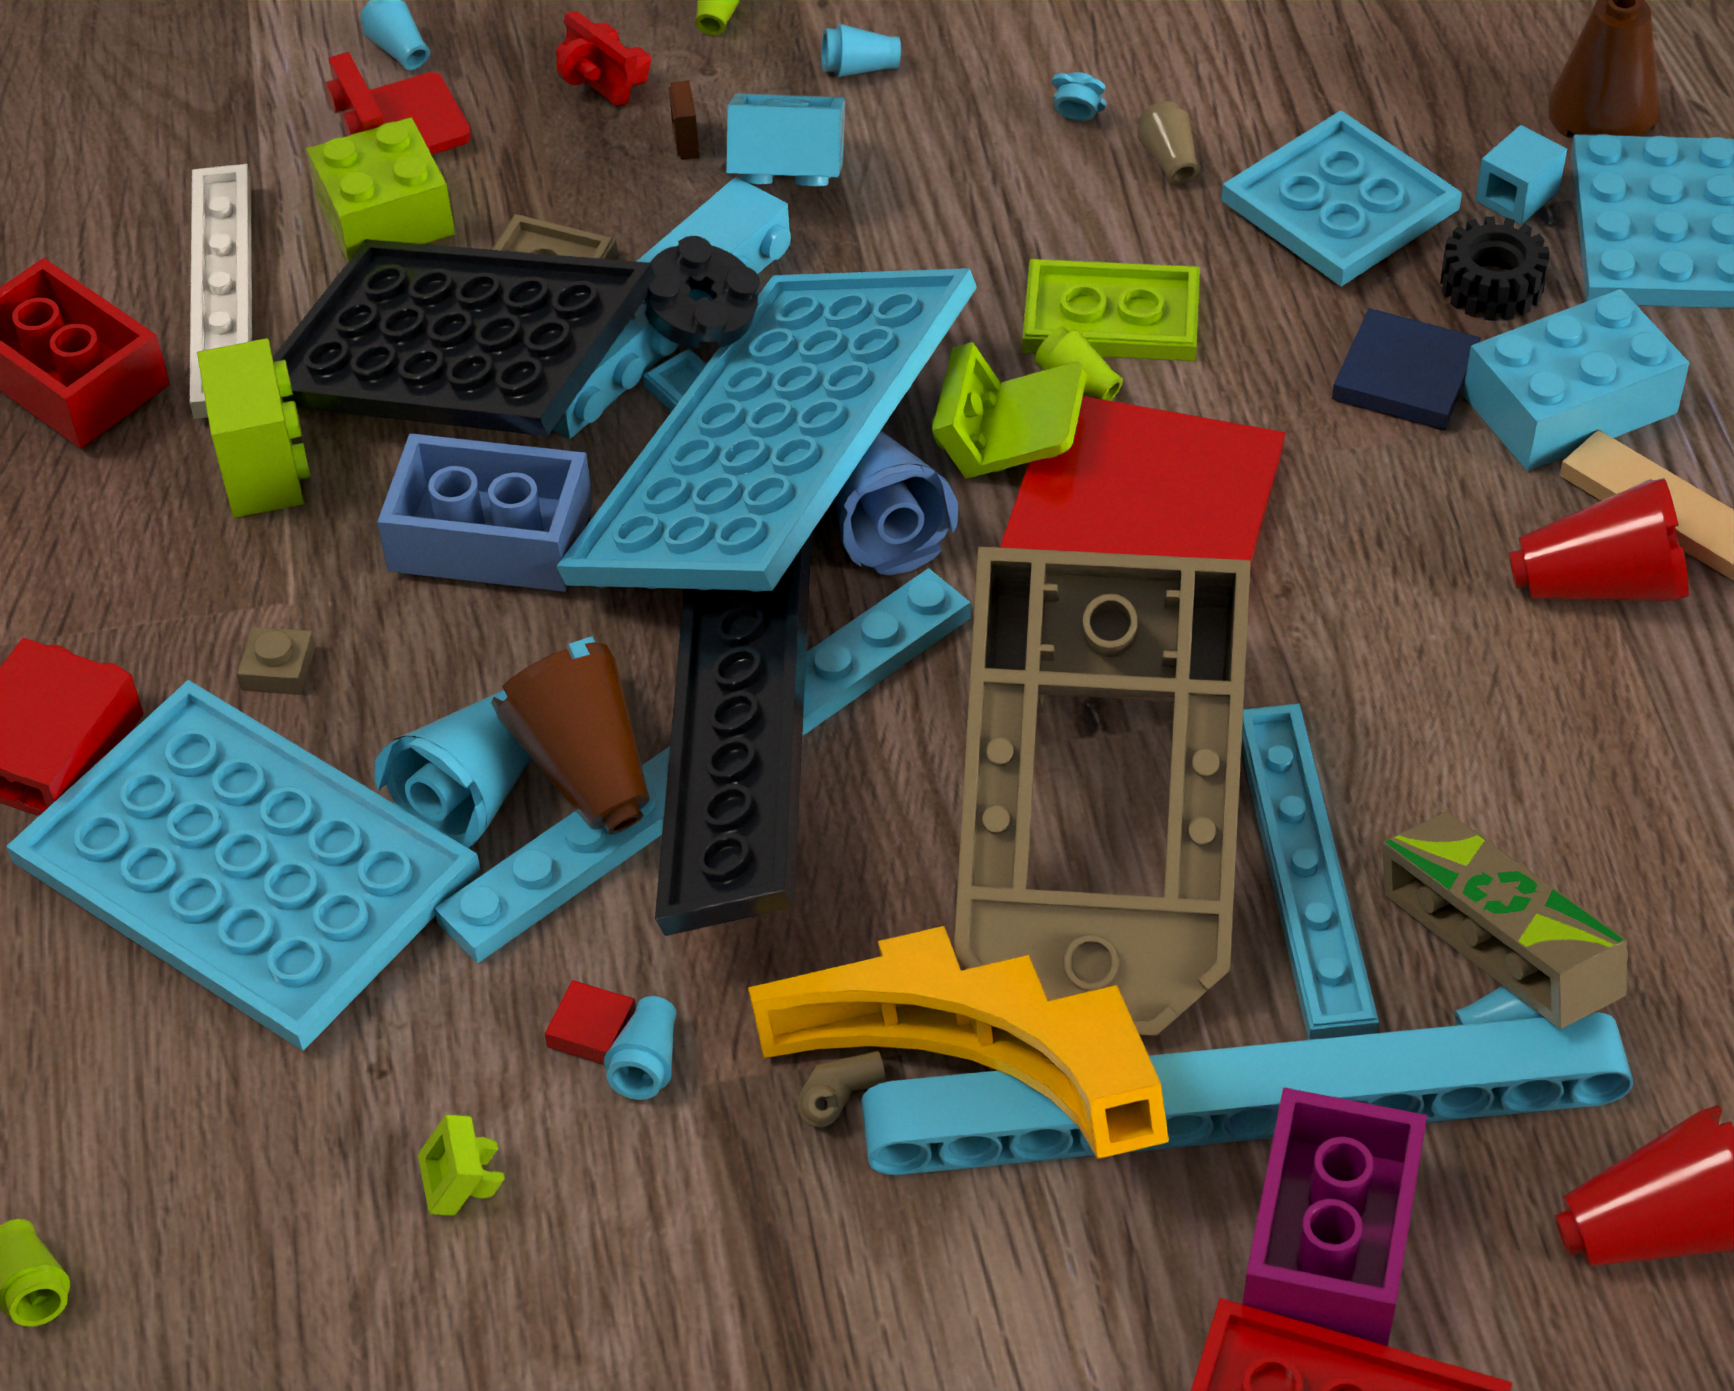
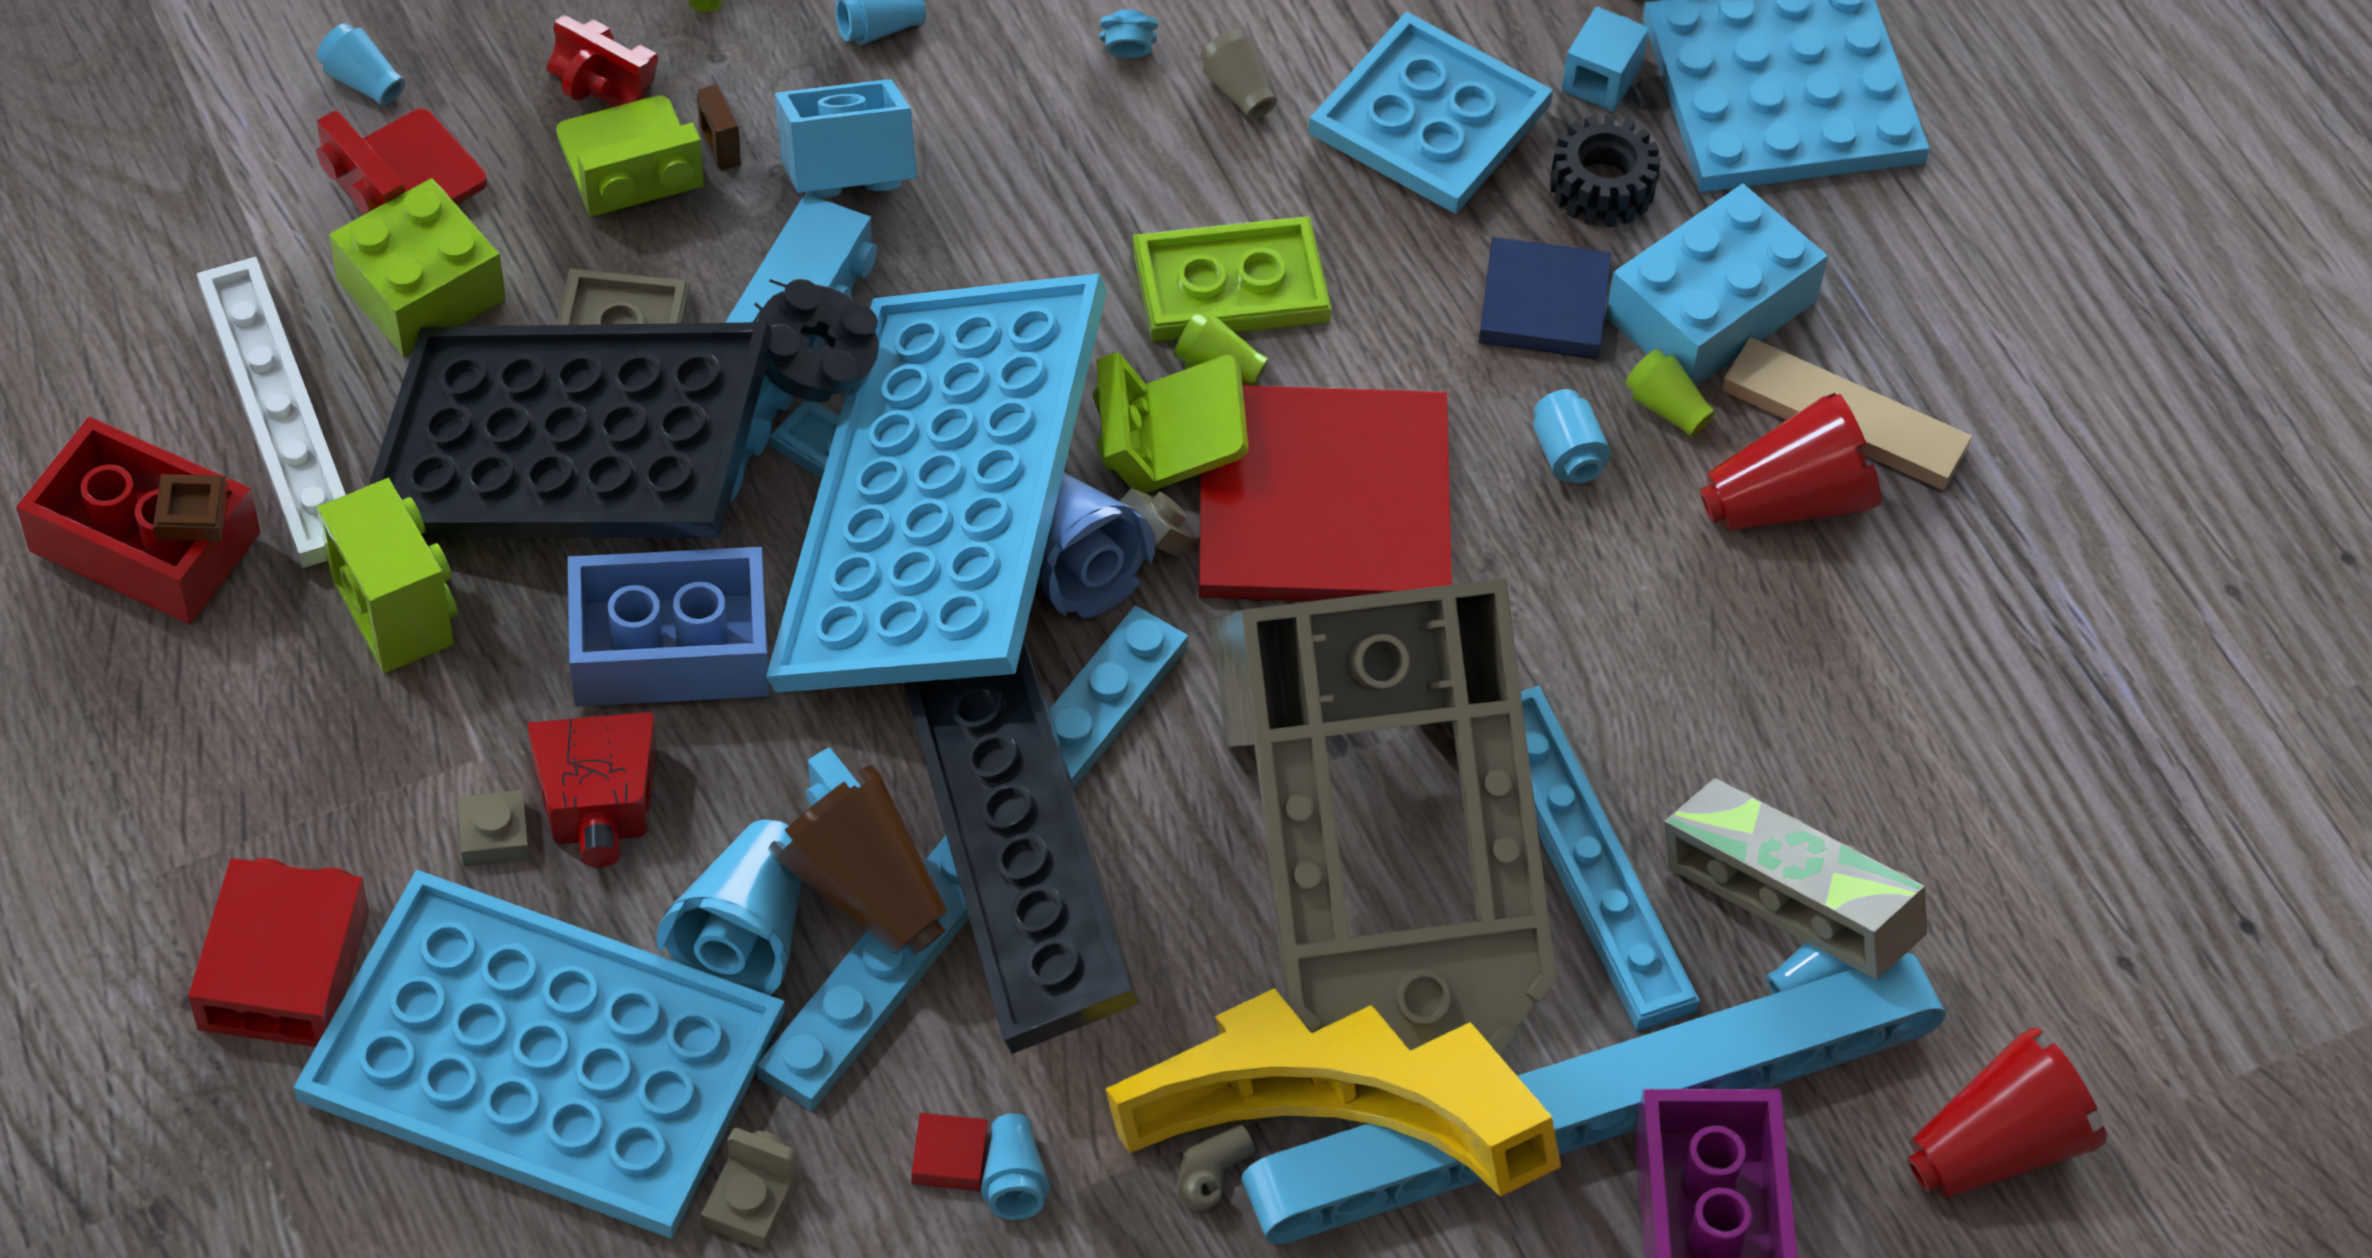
camera: 20 degrees left, 5 degrees up
none -> reddish brown tile [153,474,229,541]
none -> red torso [528,712,657,867]
none -> lime bracket [556,96,704,217]
none -> dark tan bracket [700,1128,799,1251]
none -> dark tan plate [1119,488,1198,558]
none -> medium azure brick [1533,389,1611,483]
none -> lime cone [1625,349,1716,438]

